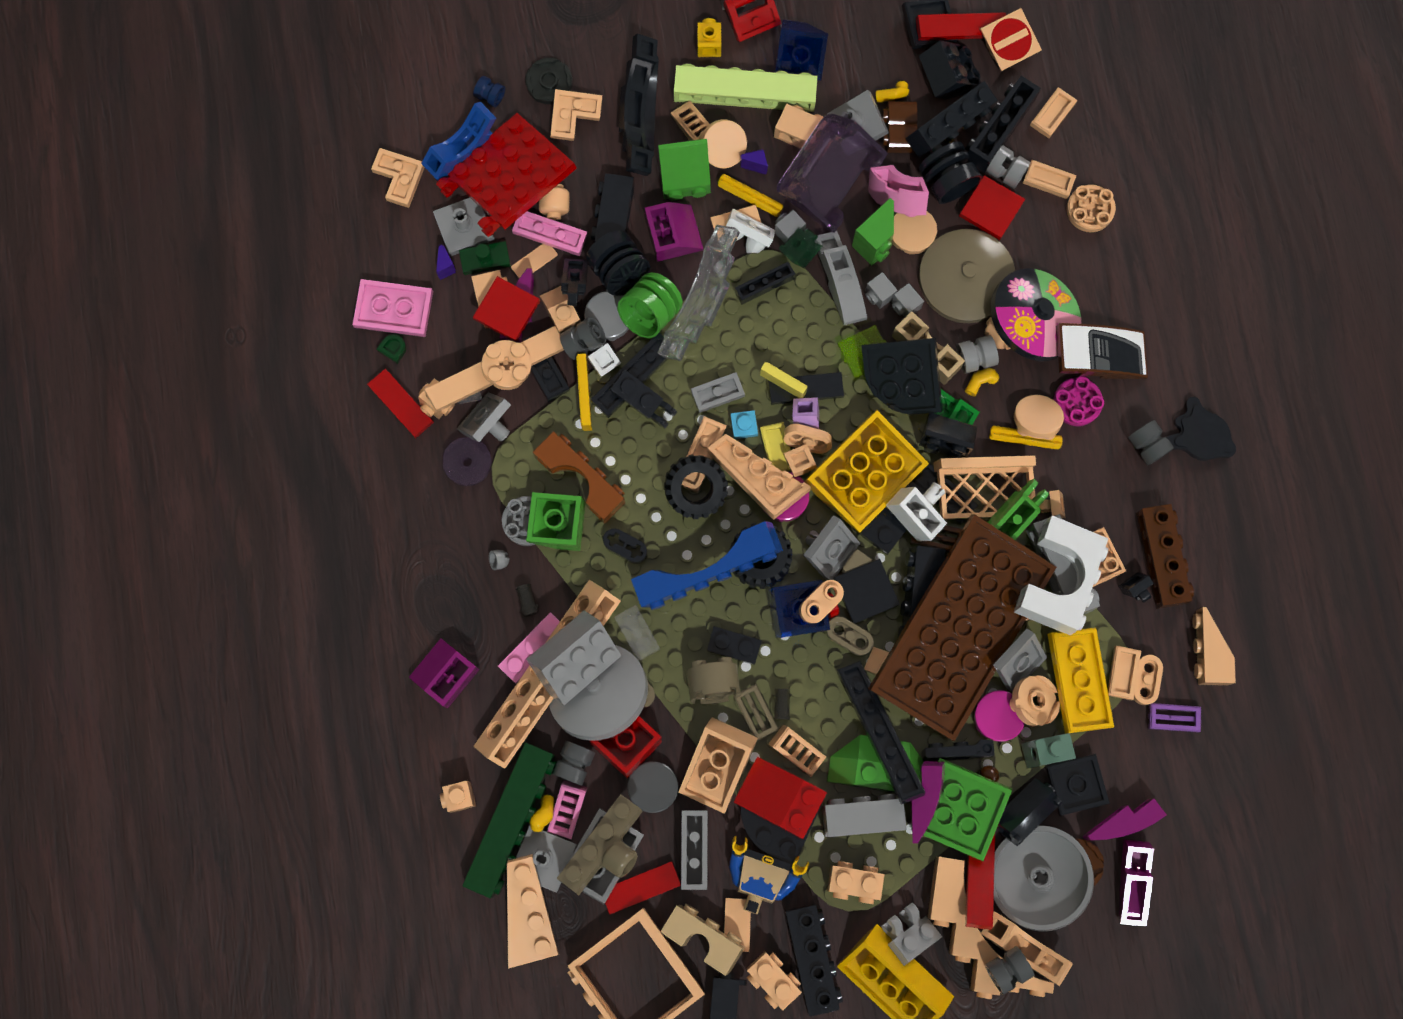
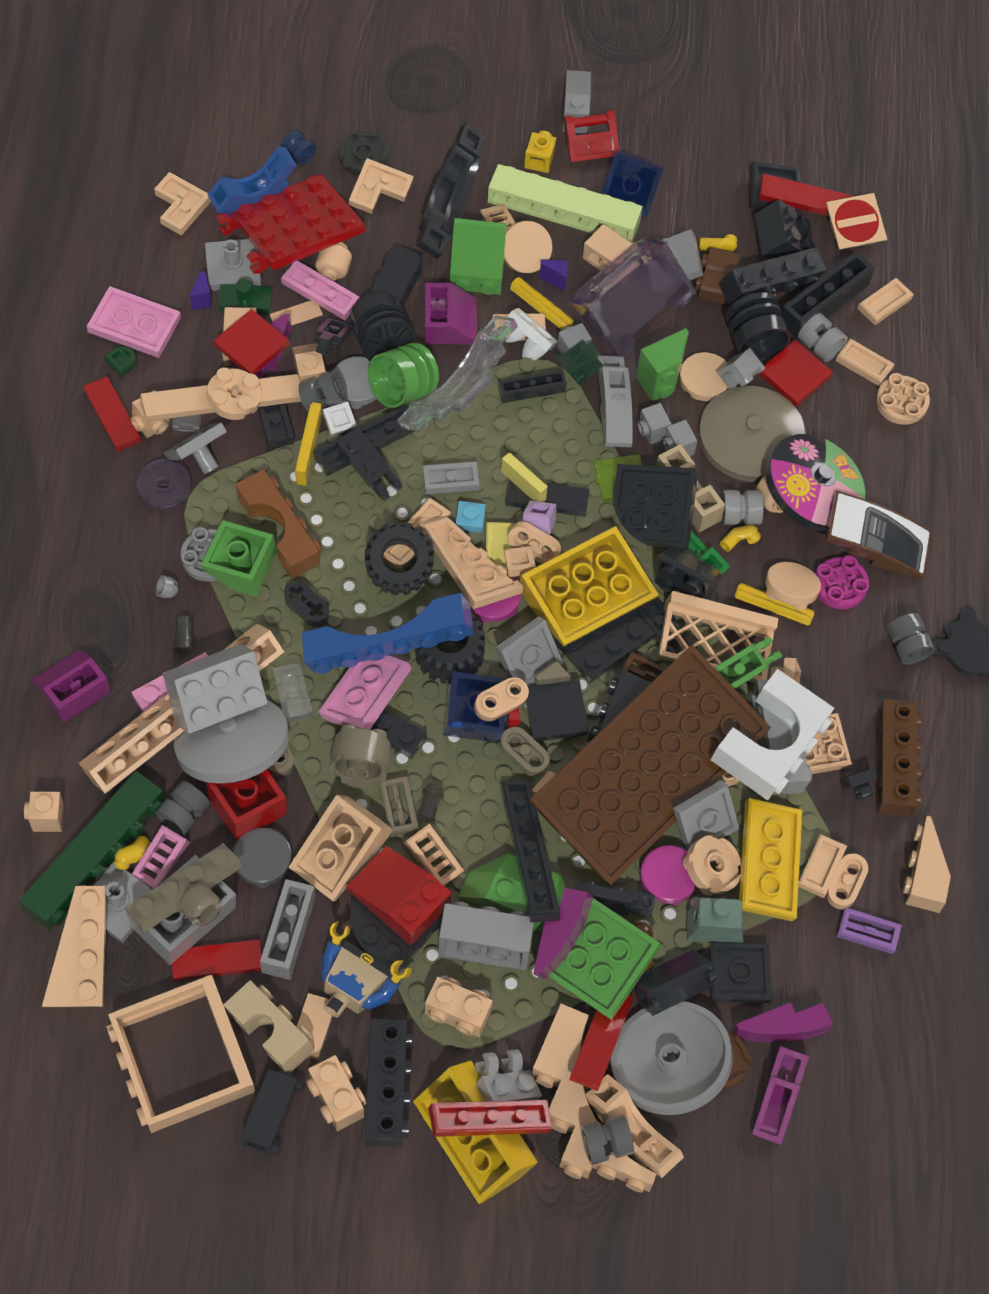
camera: 10 degrees right, 15 degrees down
bright pink brick [868,165,929,217] -> none
white brick [886,482,947,541] -> none
none -> bright pink plate [318,655,412,730]
none -> tile [428,1100,553,1137]
none -> light grey brick [717,348,765,389]

